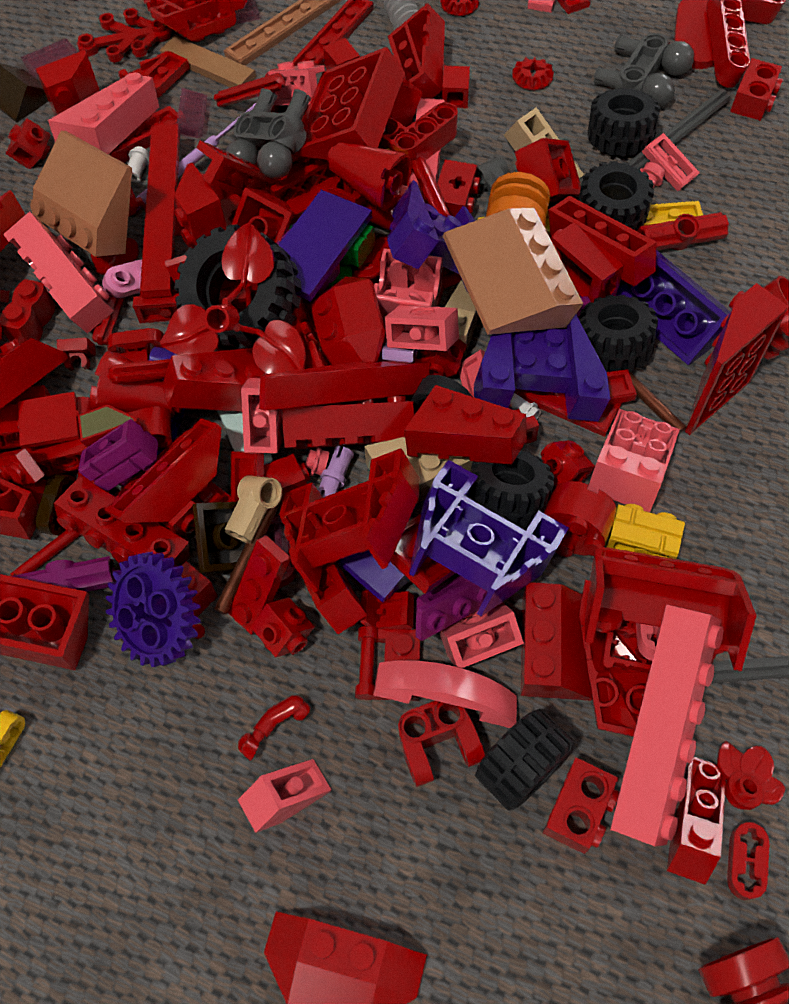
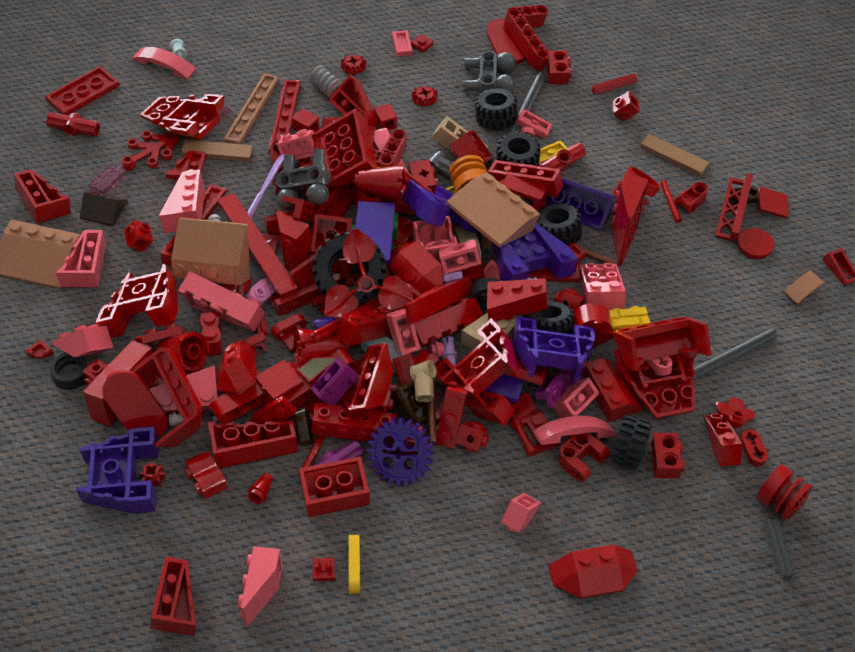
camera: 30 degrees left, 10 degrees down
red slope [35,50,100,116] -> none
clear pink tile [176,88,208,138] -> none
red axle [214,73,286,107] -> none
red arm [238,695,311,761] -> none
coral brick [610,605,723,846] -> none

